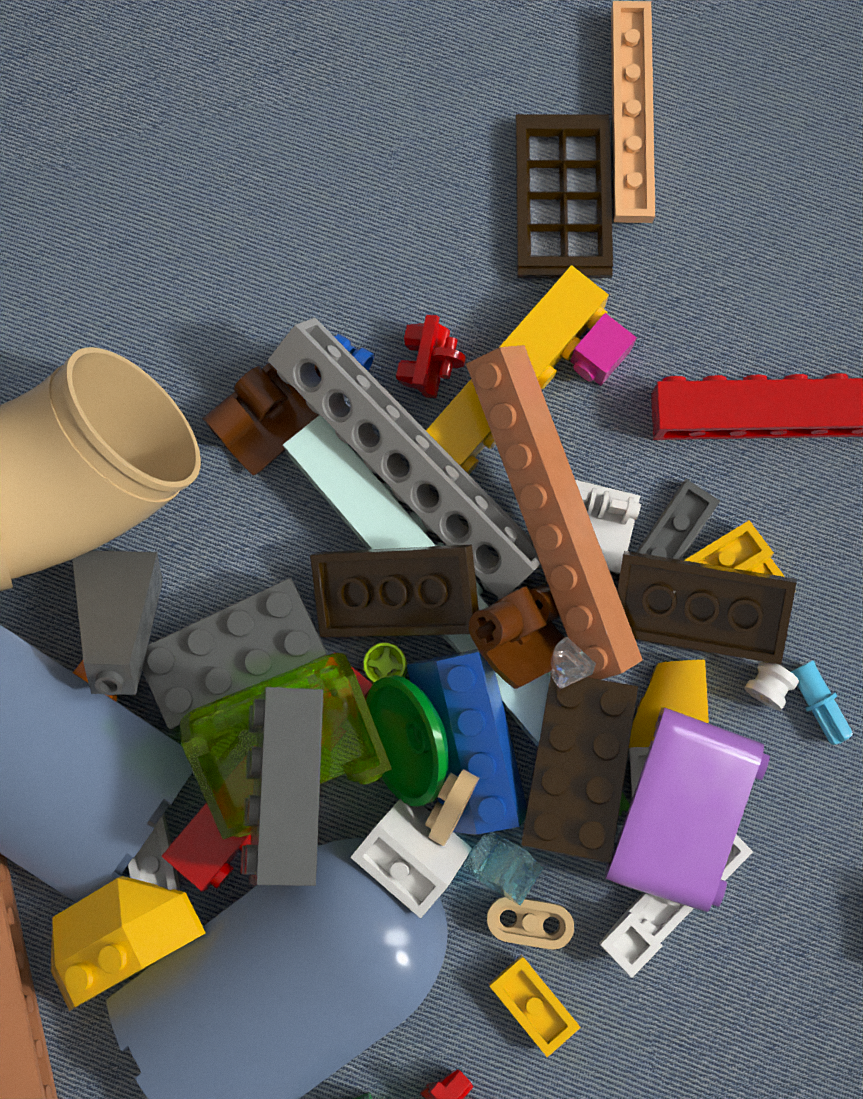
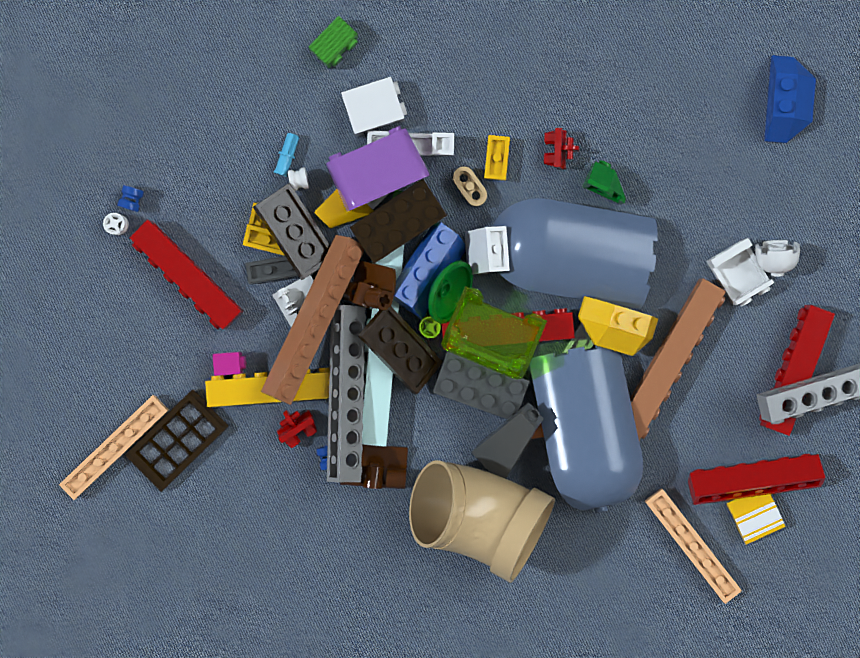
camera: 135 degrees left, 10 degrees up
dark grey brick [241,687,323,886] -> none
tan plate [425,769,479,846] -> none
clear light blue brick [463,832,544,906] -> none
clear tile [551,637,596,689] -> none
none -> white panel [341,77,407,137]

